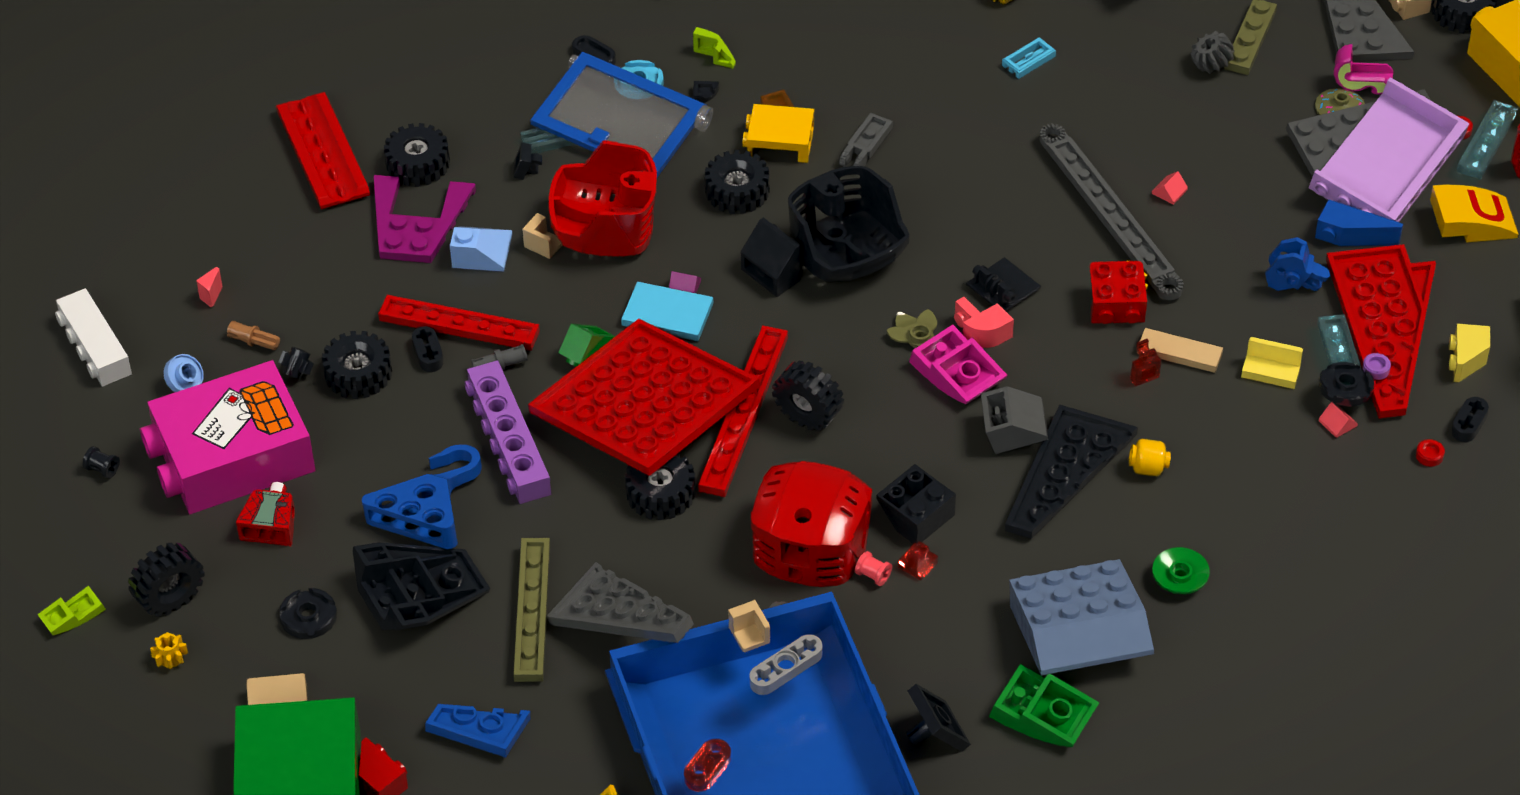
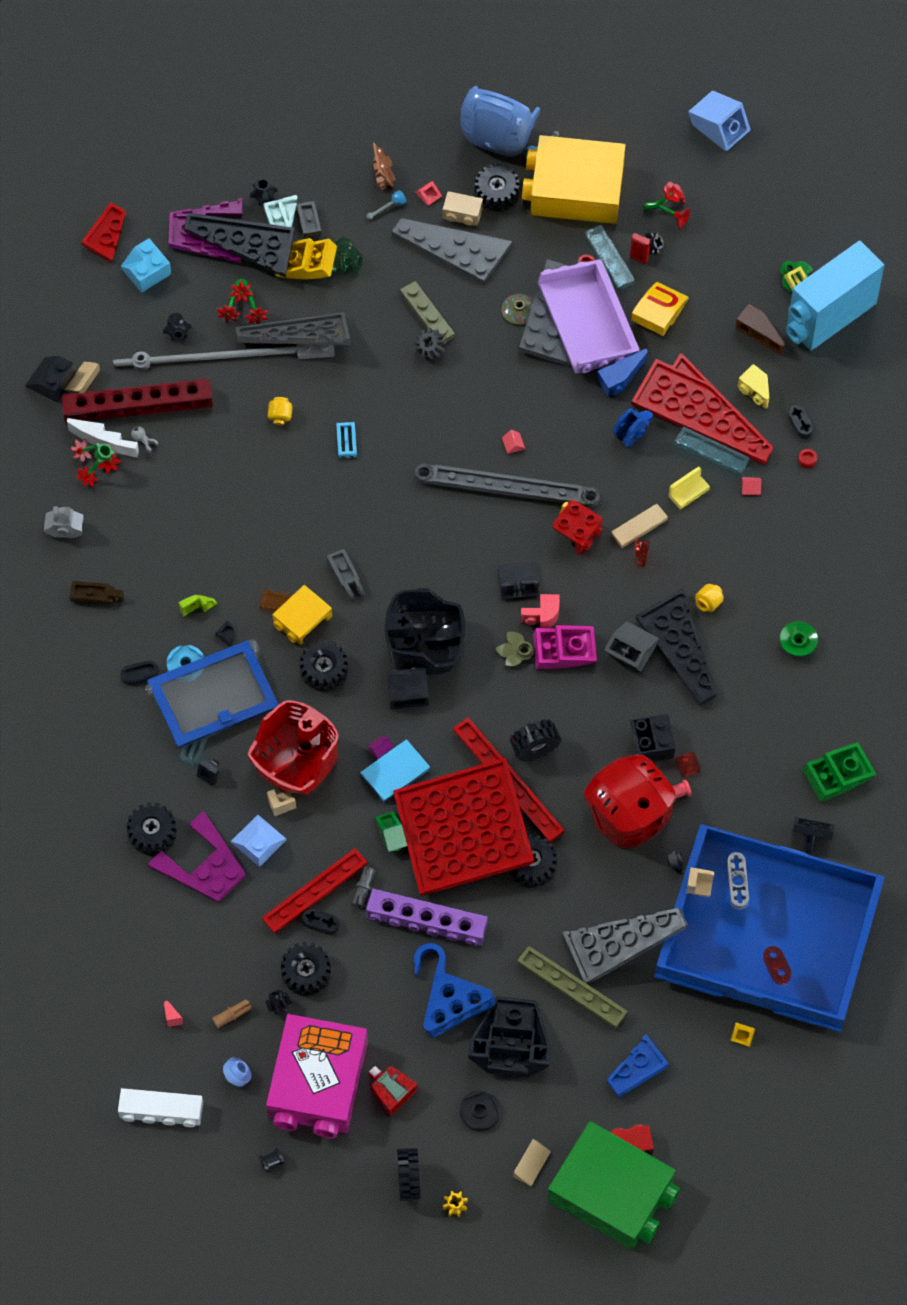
camera: 55 degrees left, 15 degrees up
lime slope [37,586,106,635] -> none
red plate [275,92,370,209] -> none
sand blue slope [1009,559,1154,675] -> none
black tile [1318,362,1374,406] -> none
dark pink animal [1334,44,1393,94] -> none
medium lavender tile [1362,353,1391,380] -> none

